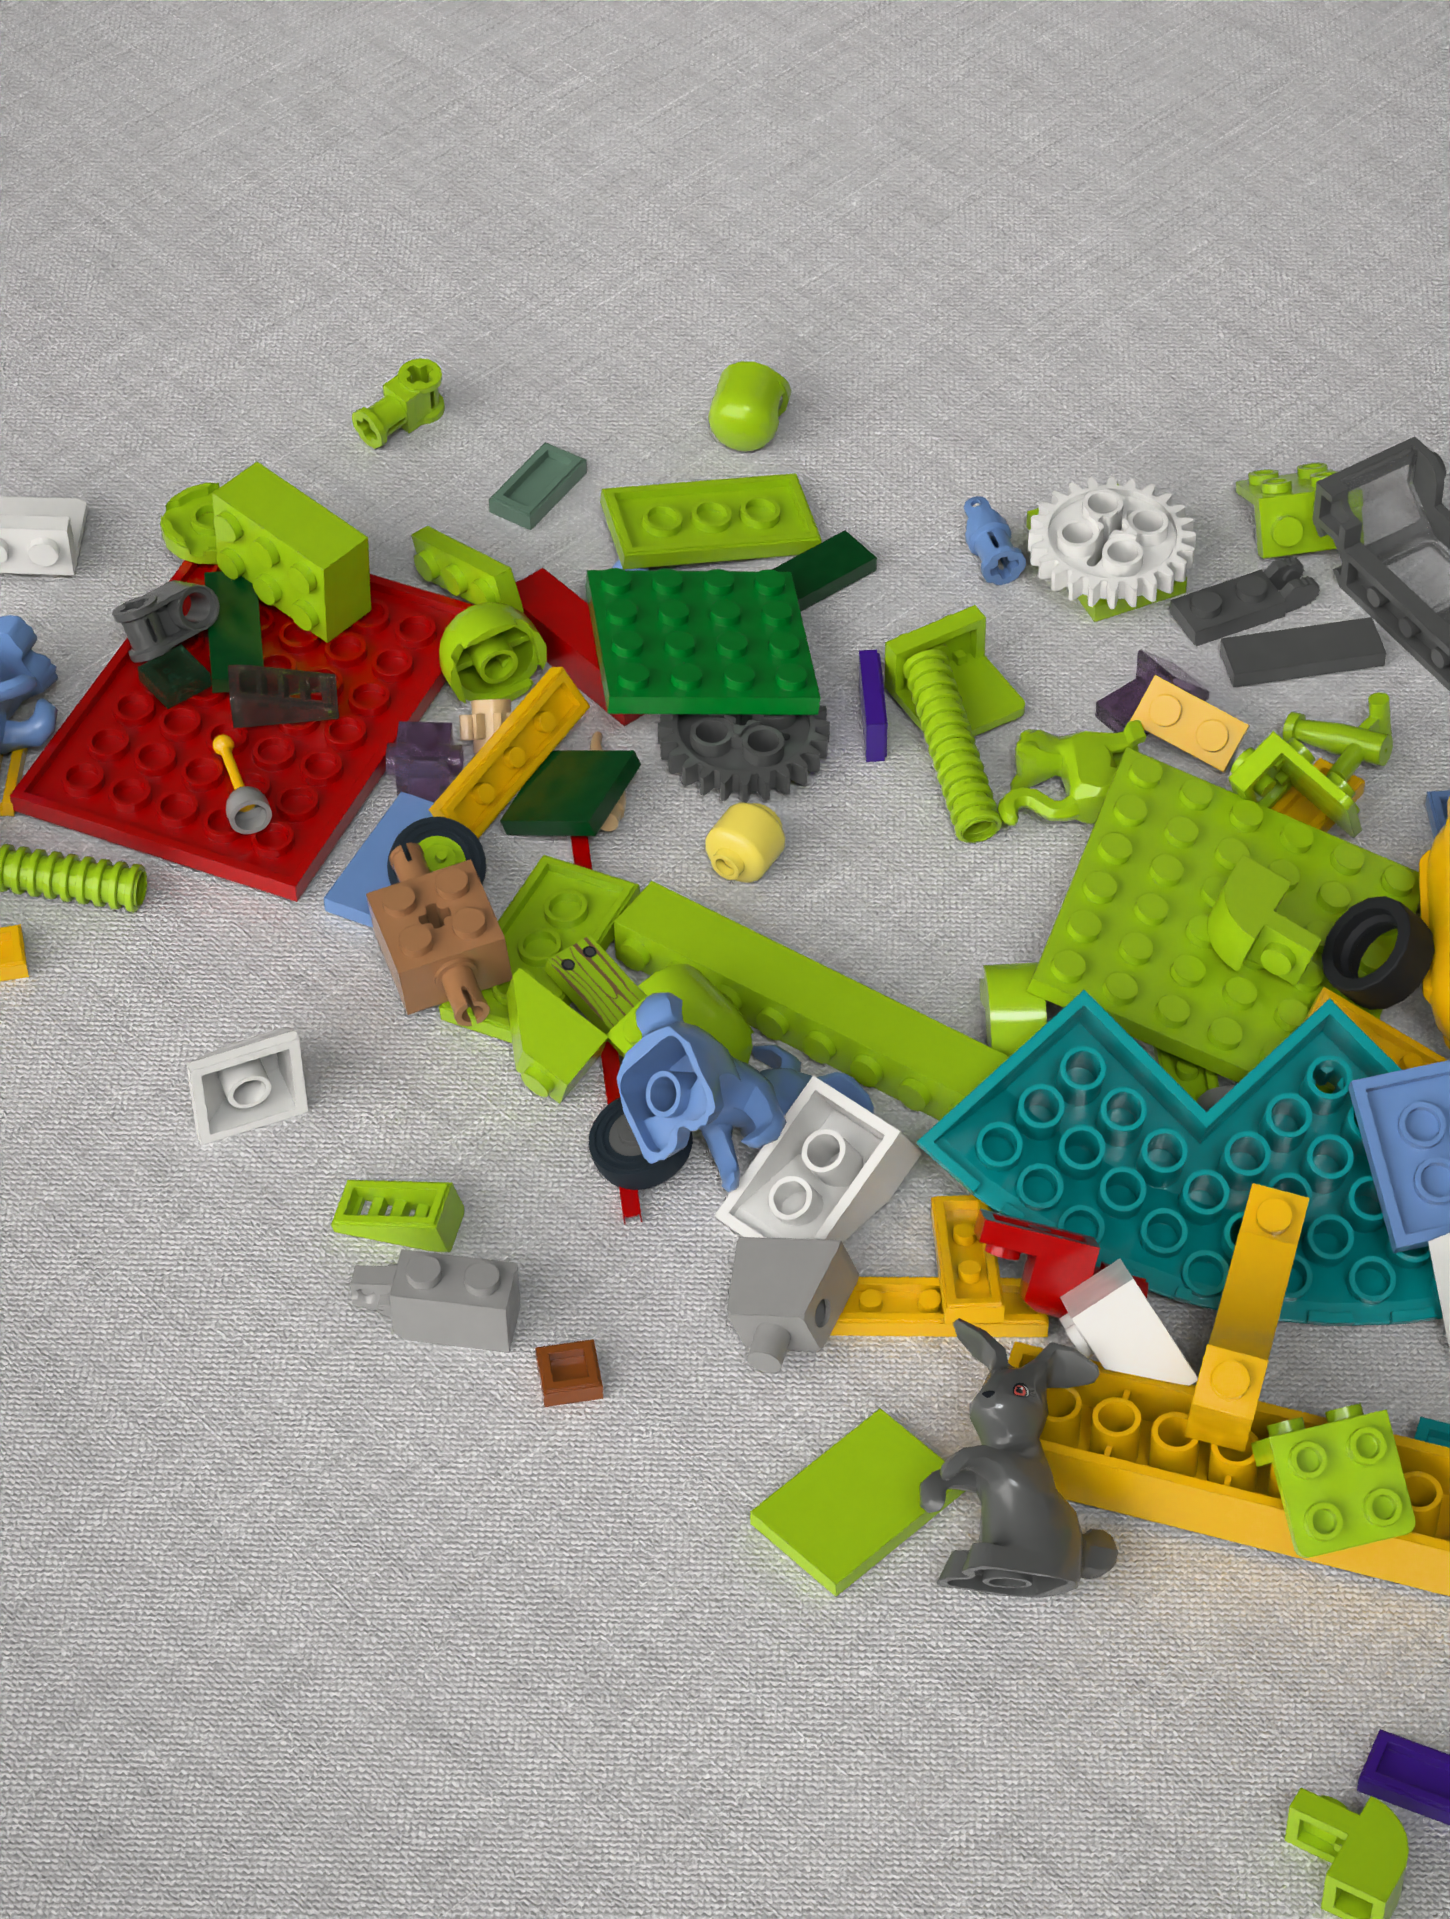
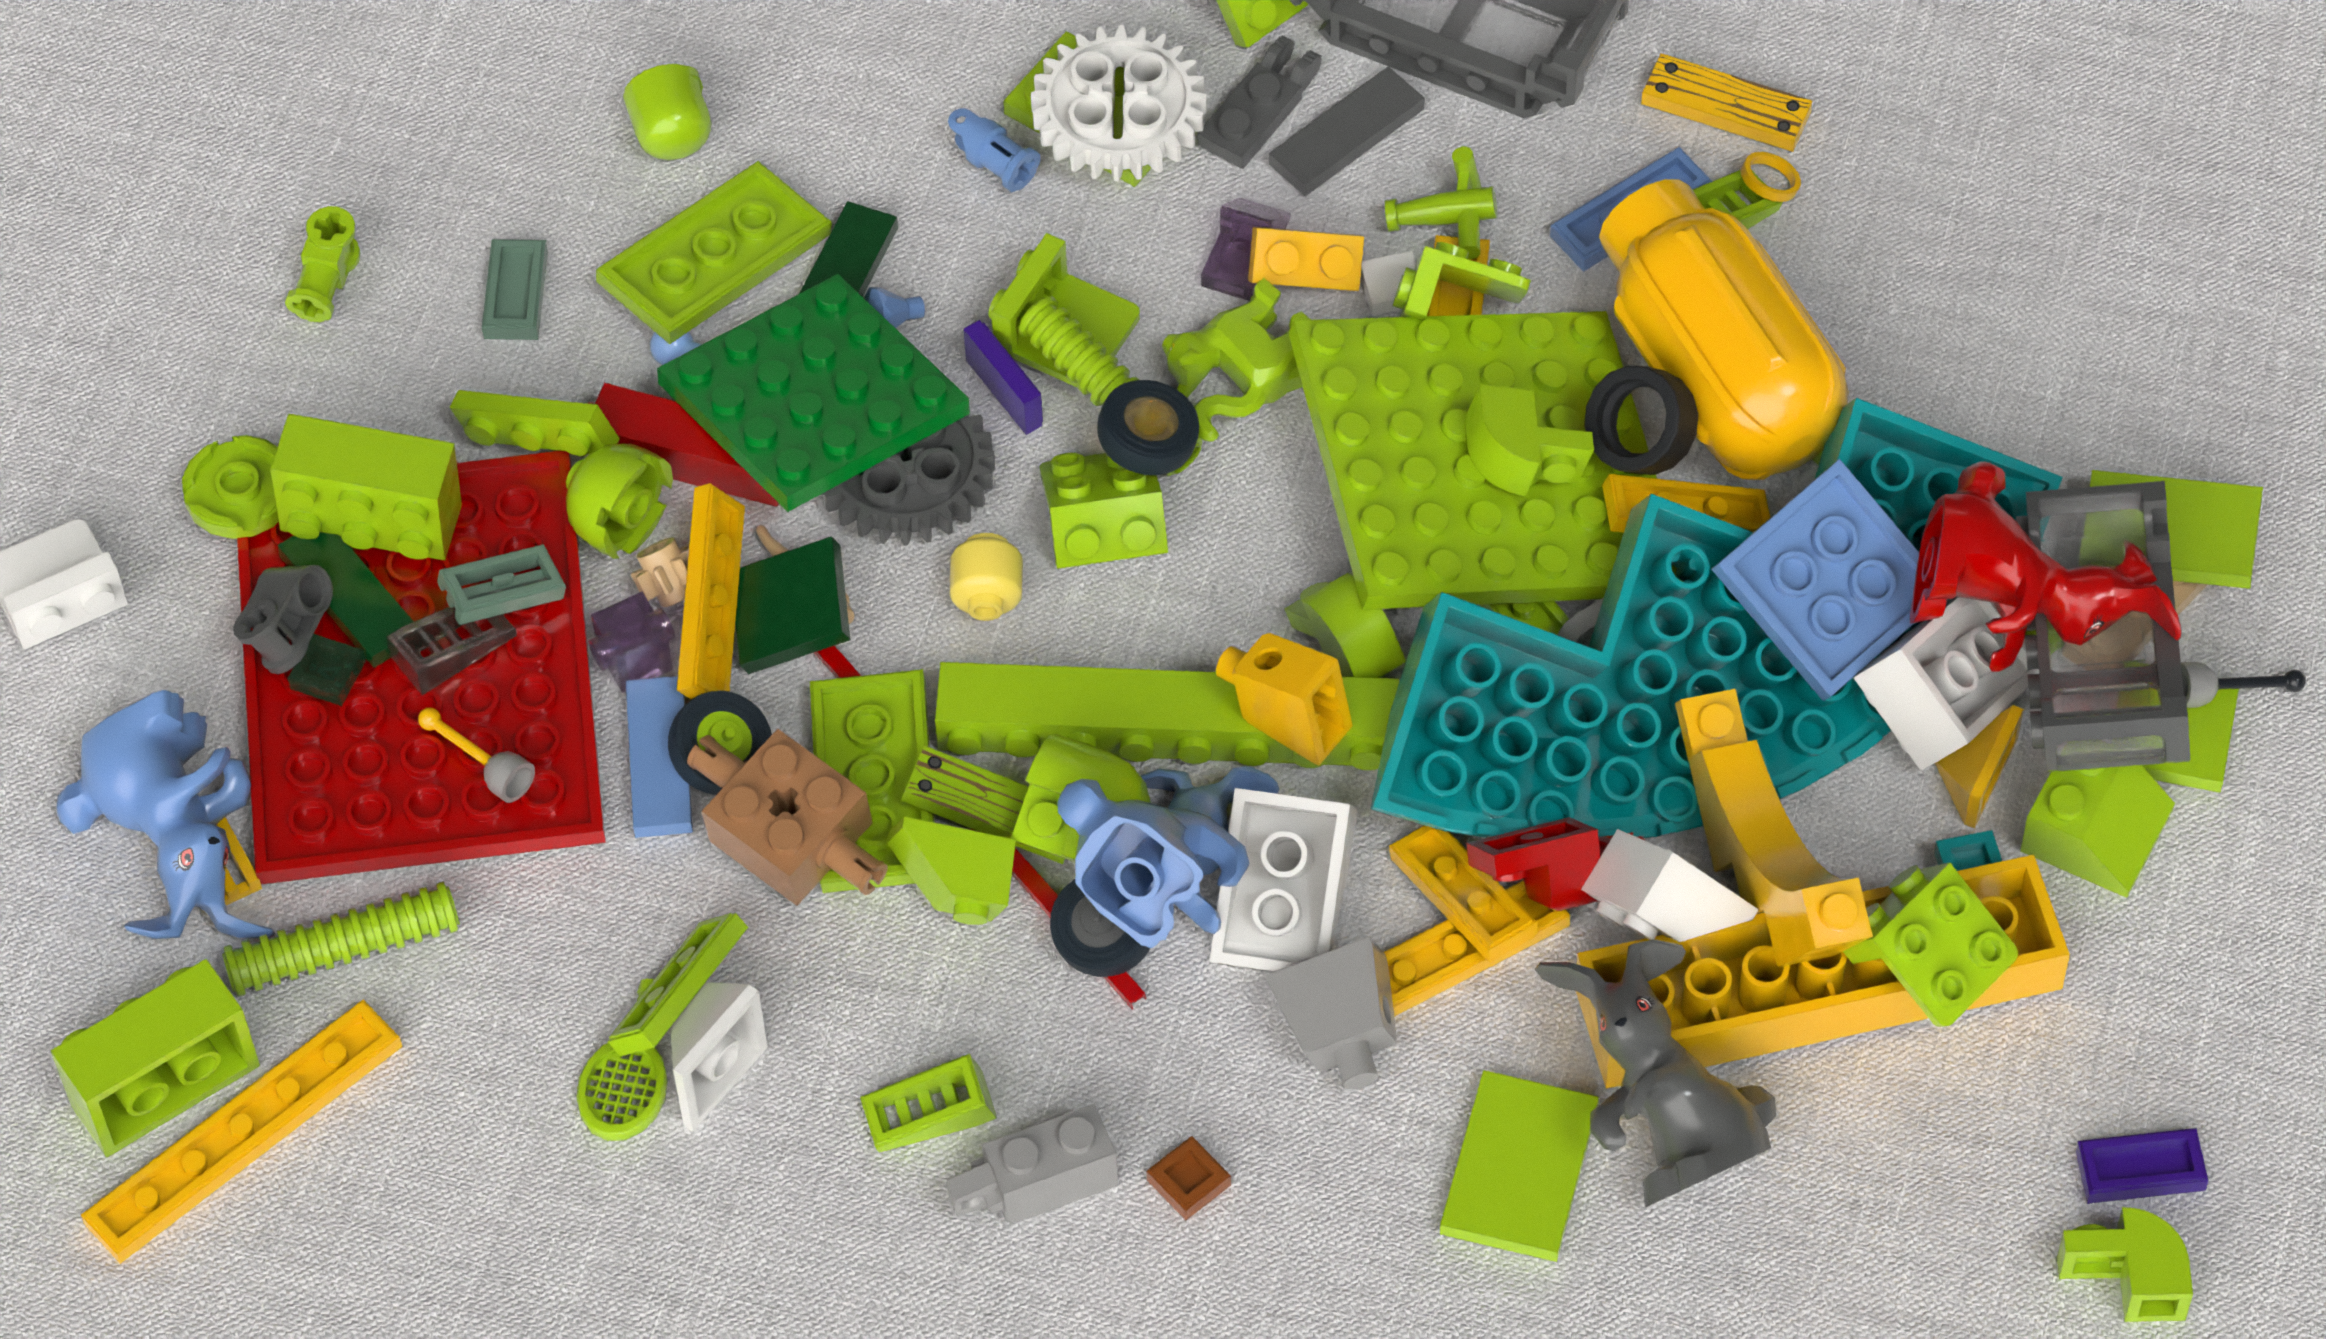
camera: 30 degrees left, 10 degrees up
none -> sand green tile [437,544,566,625]
none -> lime piece [576,978,668,1141]
none -> lime tile [608,912,748,1057]
none -> medium blue rock [865,287,925,328]
none -> lime bracket [1039,453,1168,569]
none -> black wheel [1097,380,1199,475]
none -> yellow torso [1216,633,1353,766]

